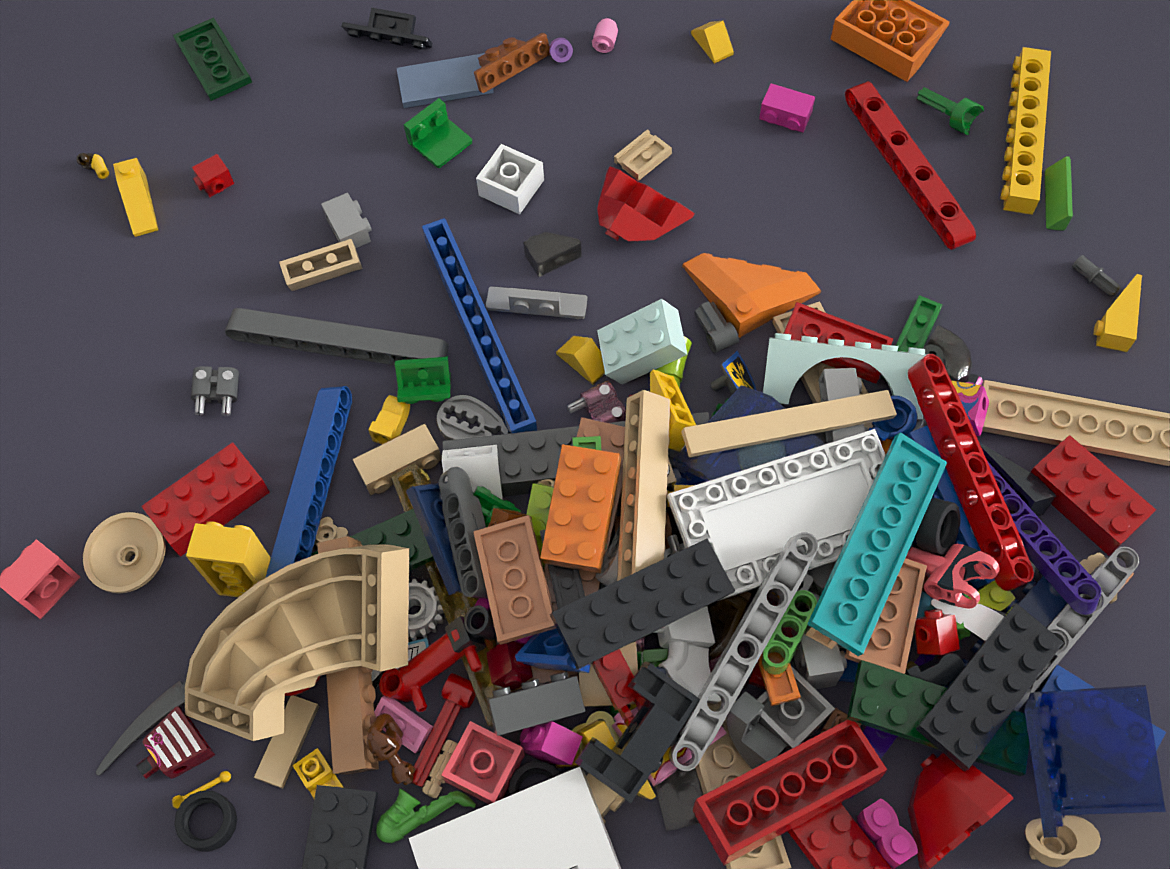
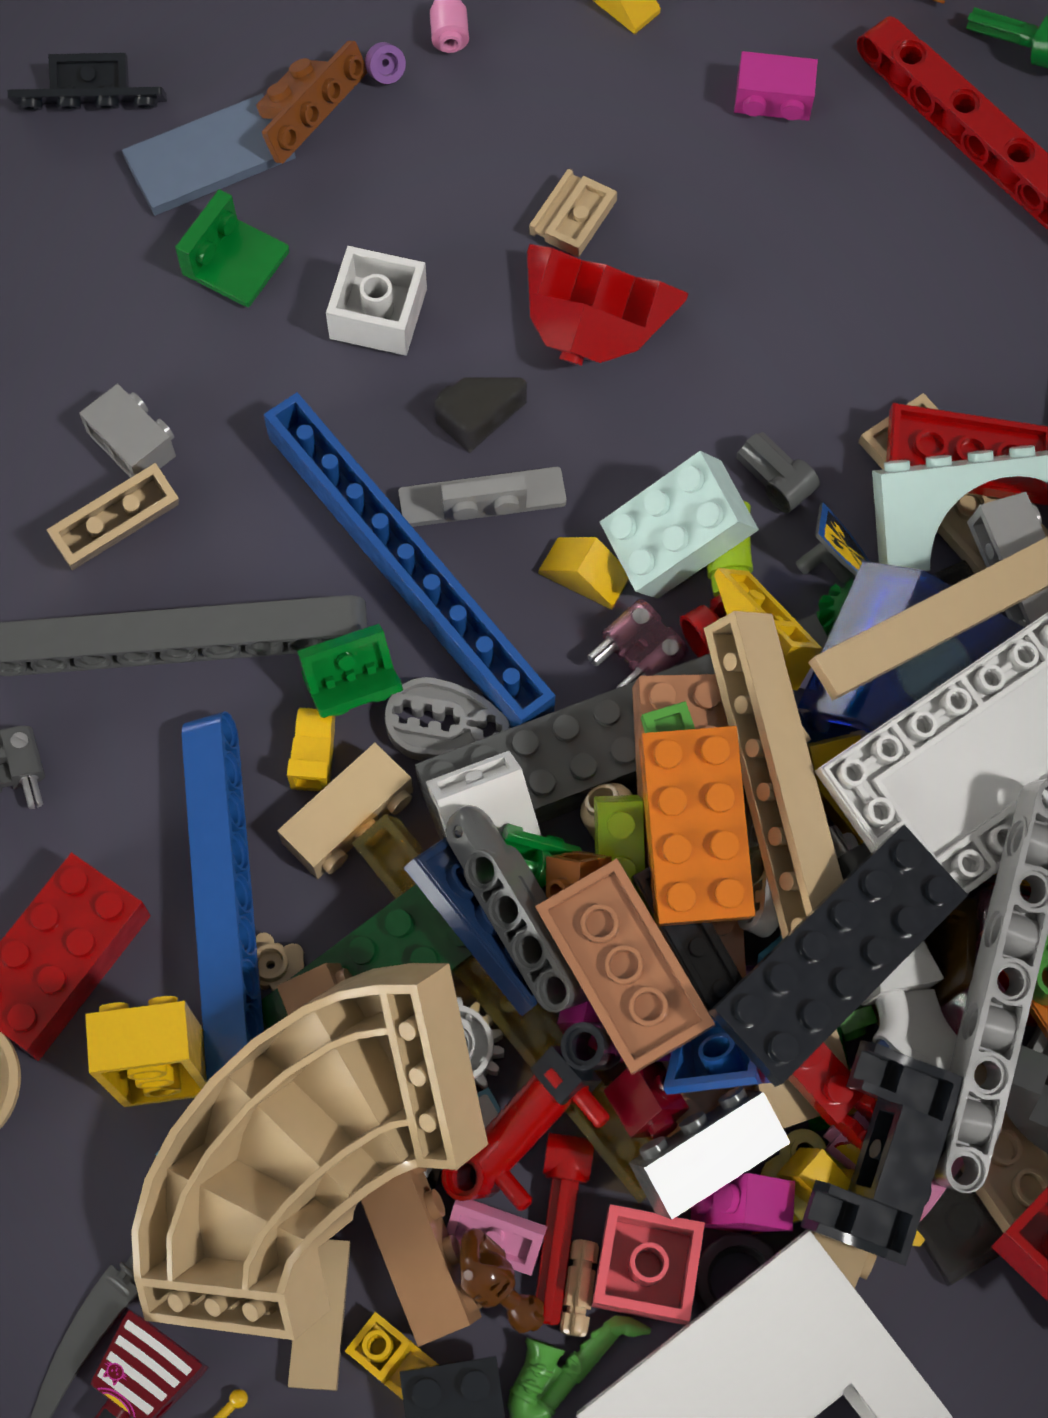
camera: 20 degrees left, 5 degrees up
orange slope [682,253,821,338] -> none

